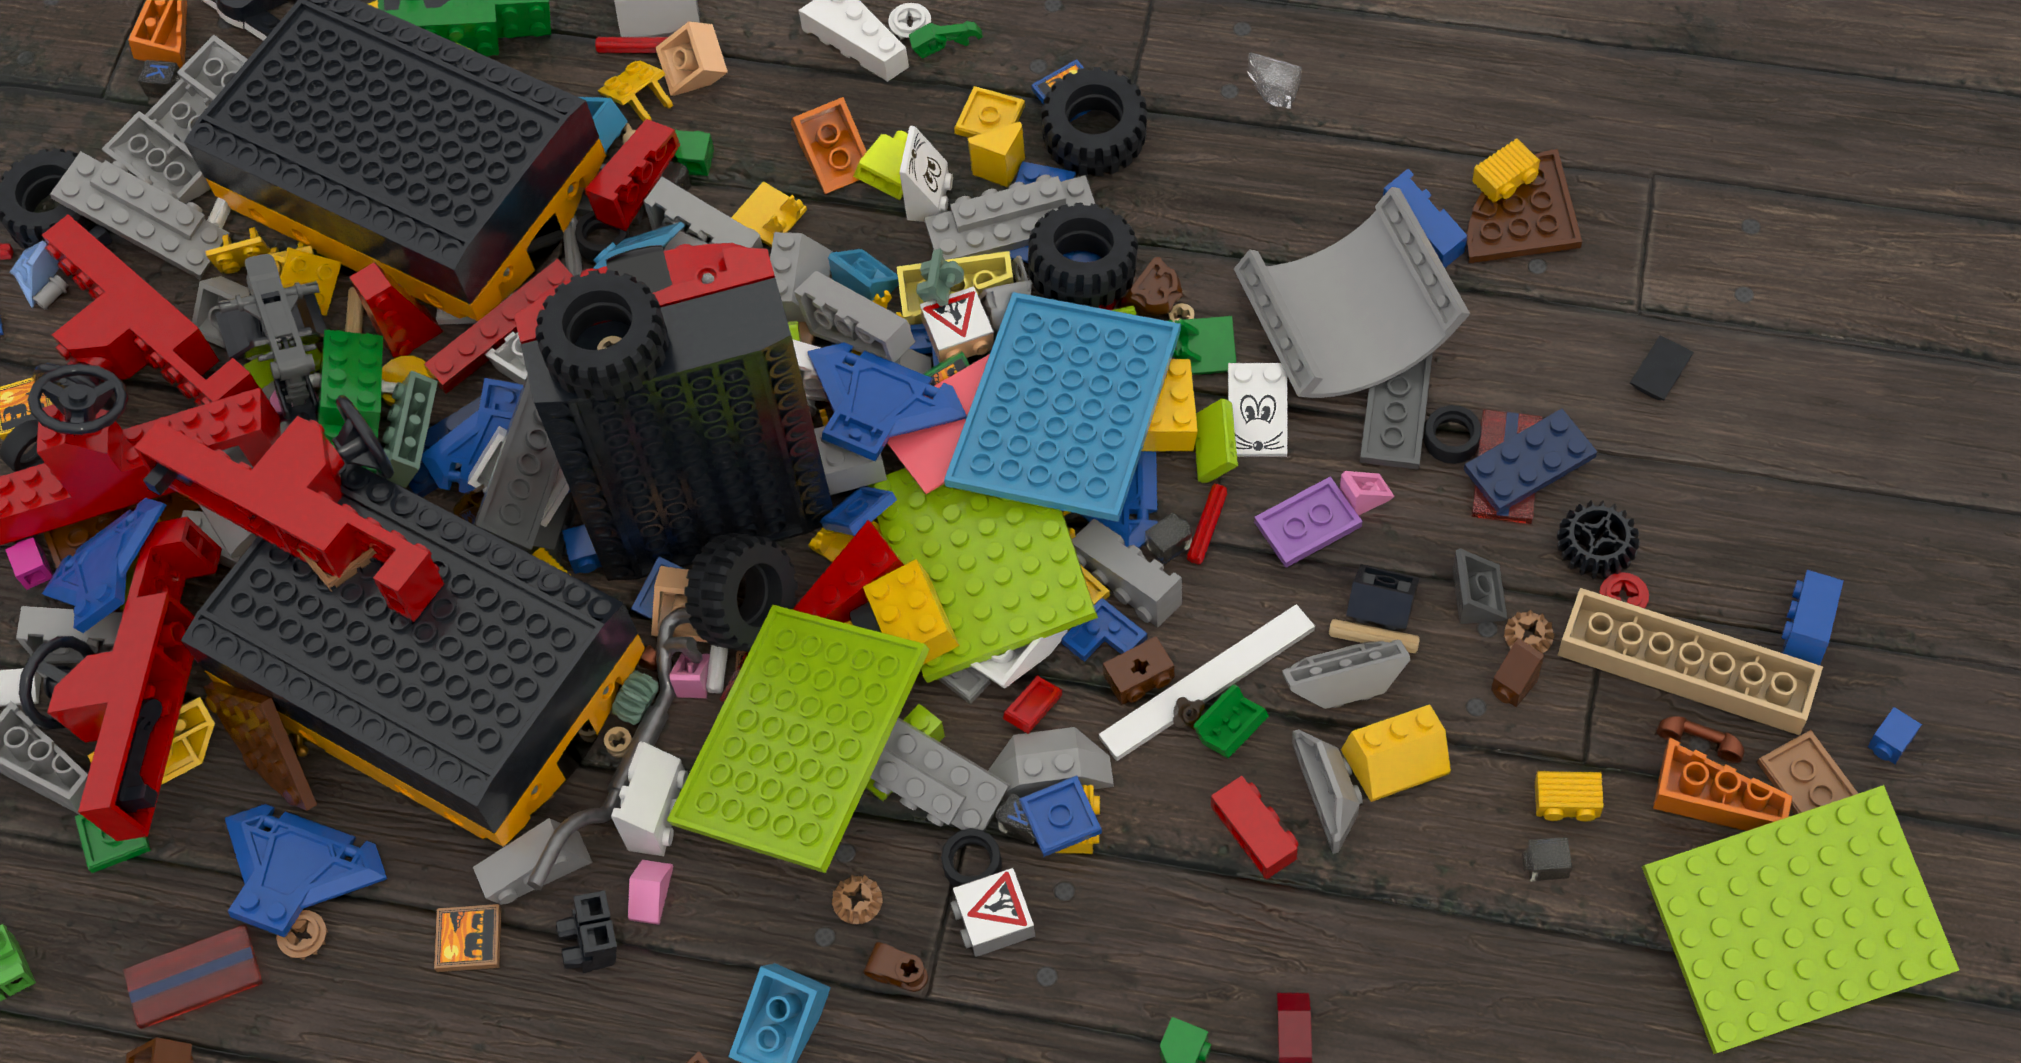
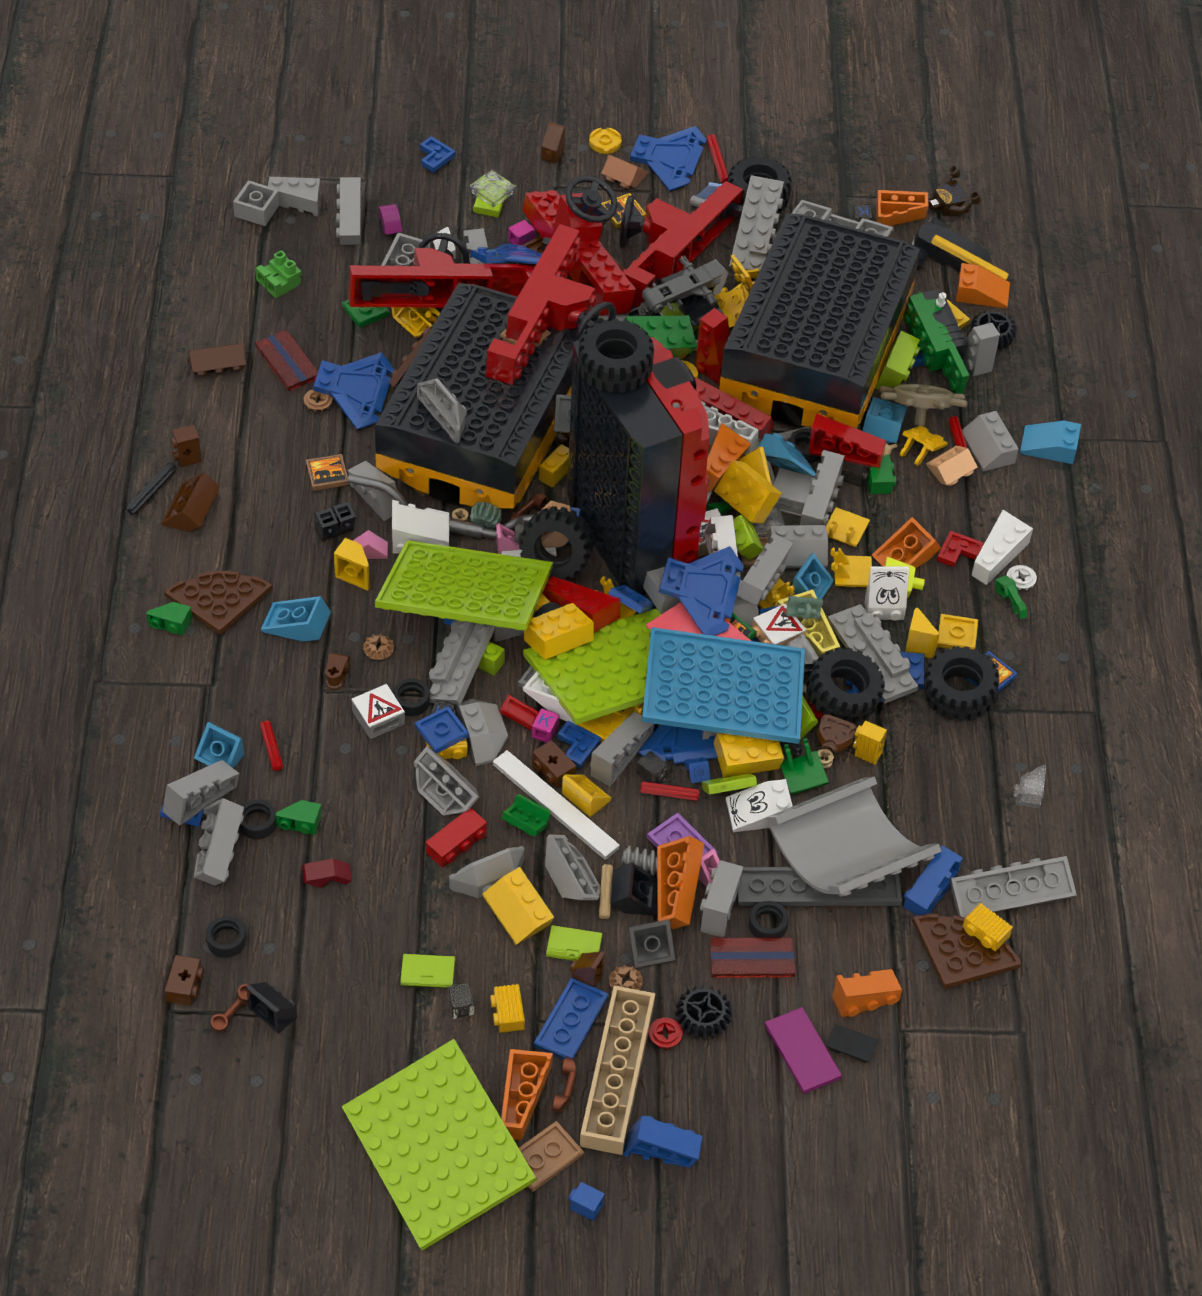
camera: 70 degrees right, 10 degrees down
dark brown plate [1173,697,1205,730] -> none
dark blue plate [1464,409,1598,514] -> none
none -> yellow slope [334,538,370,591]
none -> lime piece [401,954,455,988]
none -> light grey wedge [414,746,480,816]
none -> light grey wedge [417,378,467,443]
none -> dark pink brick [532,708,559,743]
none -> blue tile [534,977,609,1060]
none -> lime piece [546,925,602,961]
none -> yellow slope [562,774,612,817]
none -> light grey piece [621,845,657,876]
none -> orange wedge [657,836,705,929]
none -> blue bracket [684,757,710,783]
none -> light grey wedge [700,860,743,938]
none -> magenta tile [764,1007,842,1094]
none -> yellow plate [831,548,872,587]
none -> orange wedge [832,969,902,1018]
none -> yellow brick [853,721,887,765]
none -> dark tan piece [879,384,967,426]
none -> red plate [937,531,985,567]
none -> light grey plate [950,856,1077,918]

